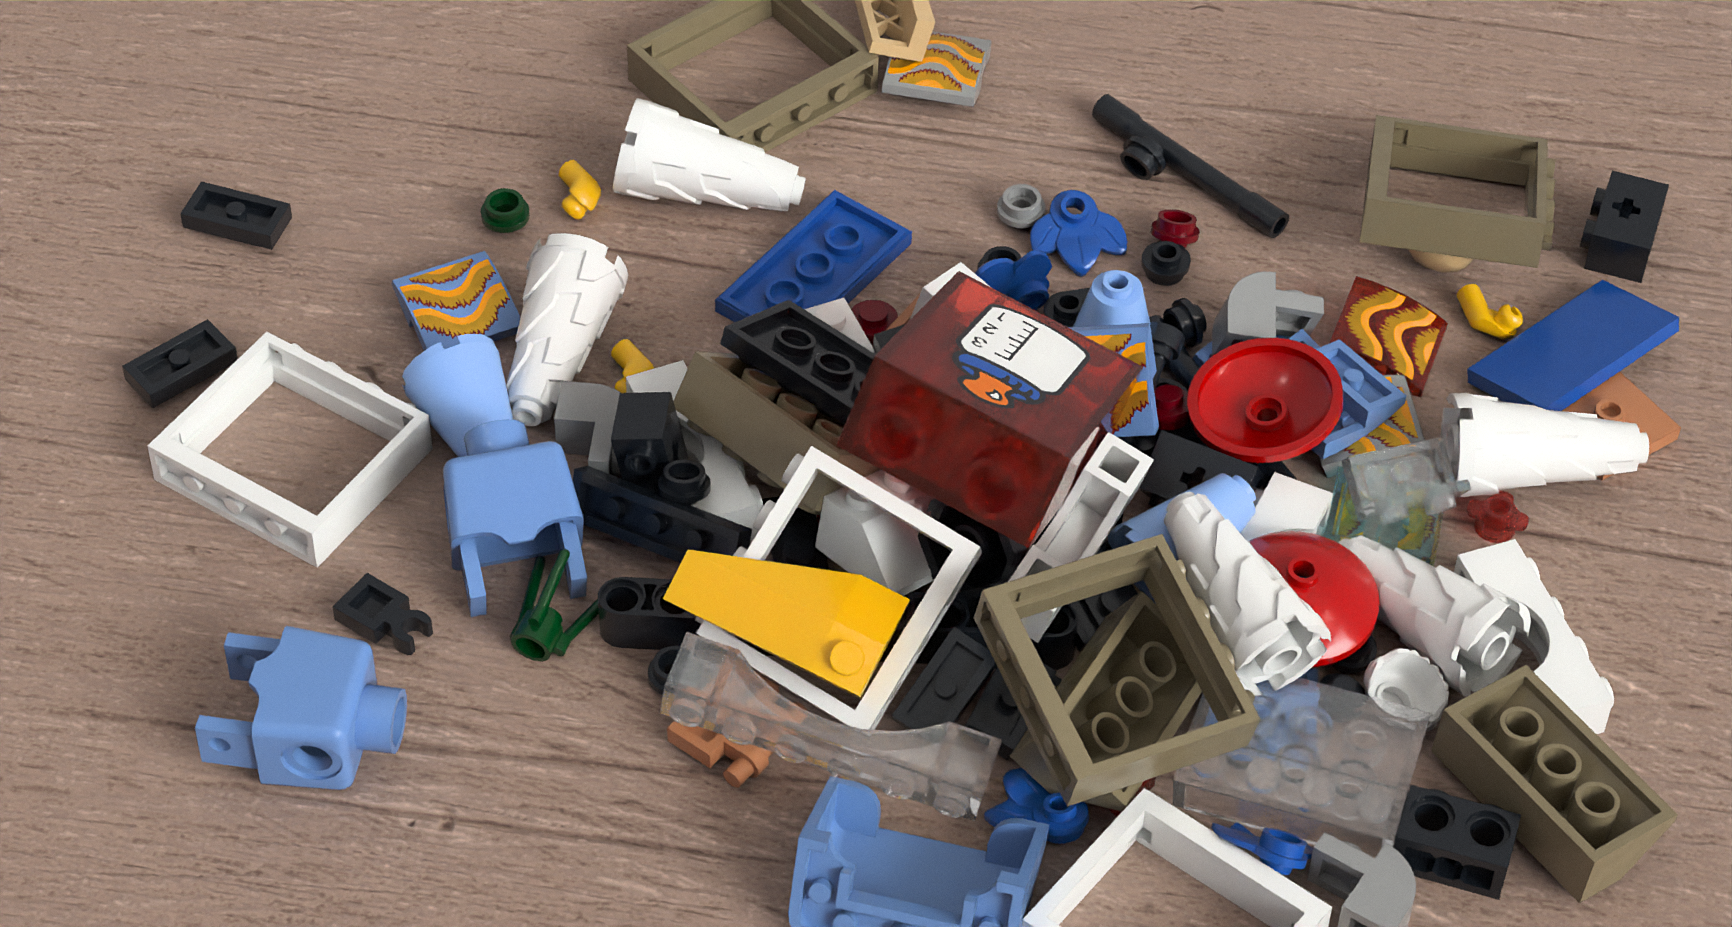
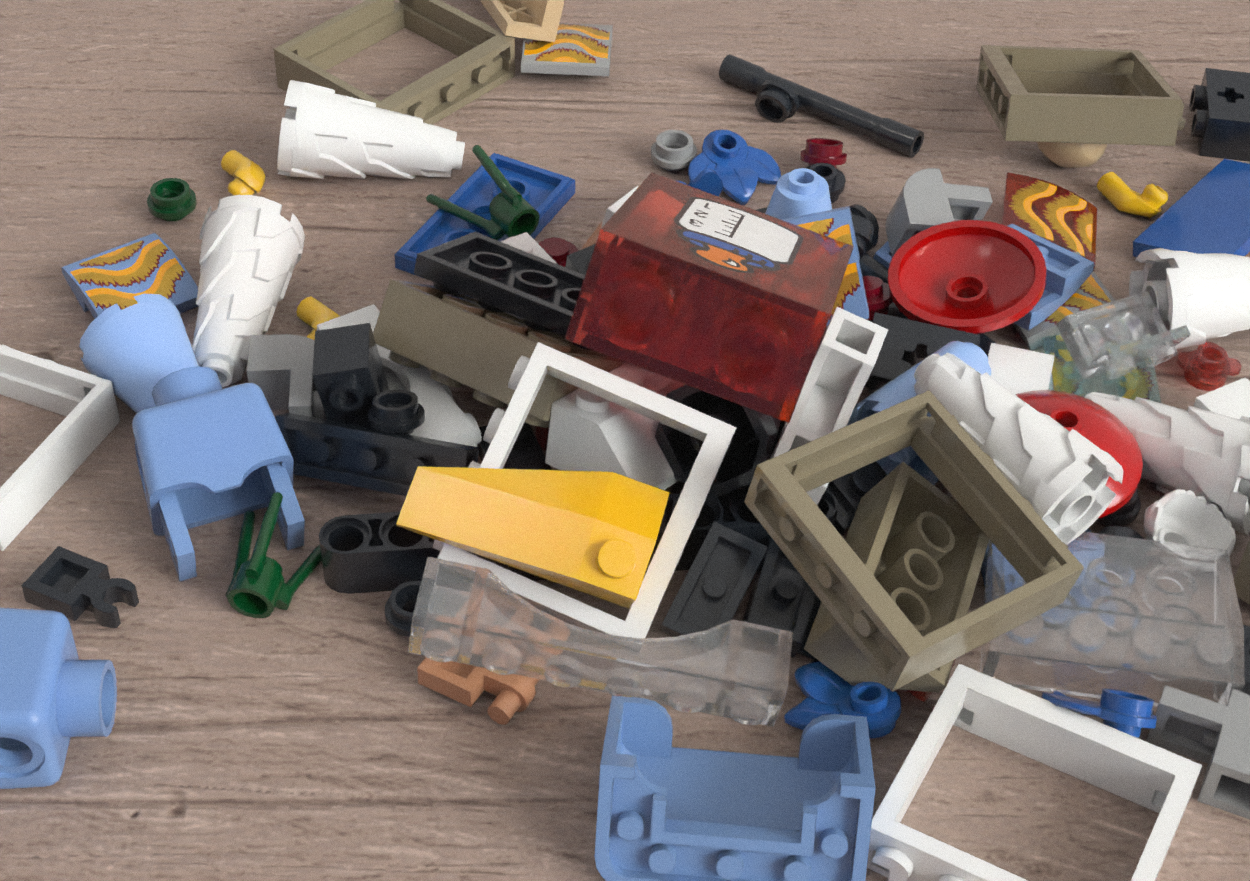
camera: 10 degrees left, 5 degrees down
none -> dark green plant [426,145,540,240]

